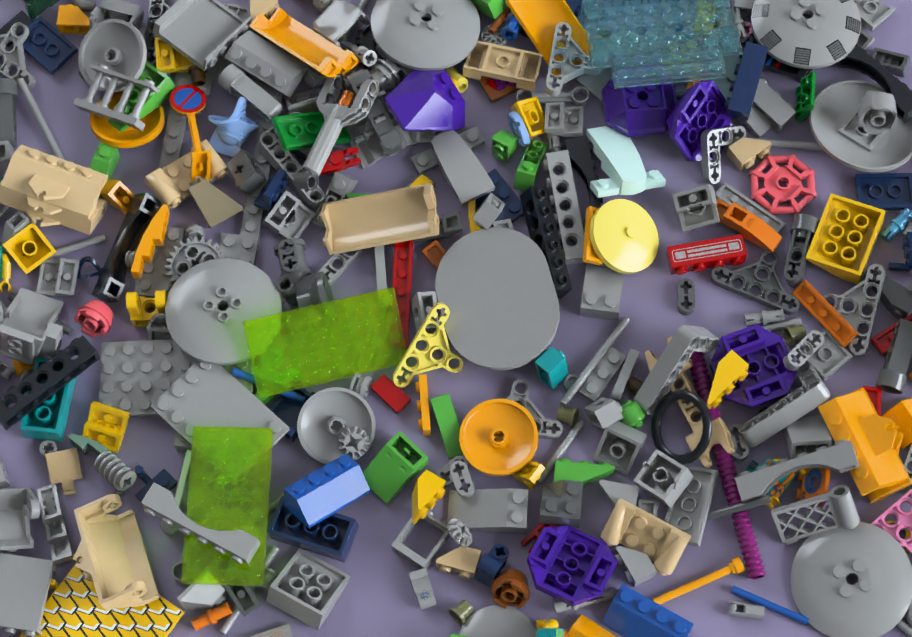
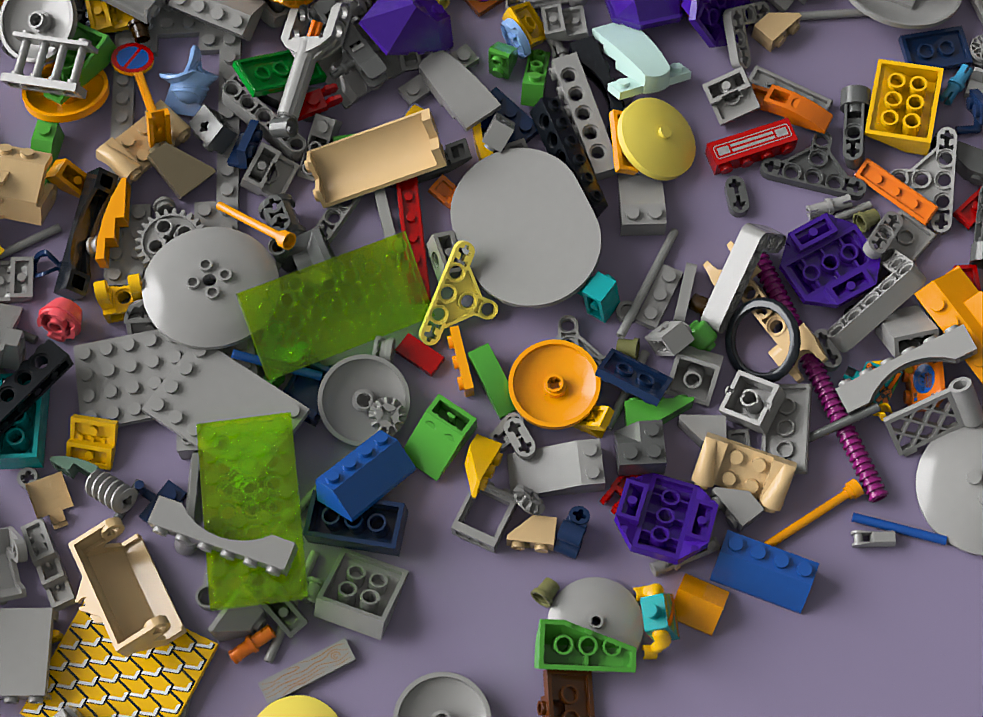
camera: 10 degrees left, 0 degrees up
light grey beam [217,63,284,123] -> none
light grey slope [283,87,321,115] -> none
light grey leg [409,567,436,610] -> none
dark orange cone [490,569,530,609] -> none
yellow slope [707,350,749,409] -> none
coral plate [749,154,817,215] -> none
none -> light orange piece [216,202,296,250]
none -> dark blue plate [595,348,673,406]

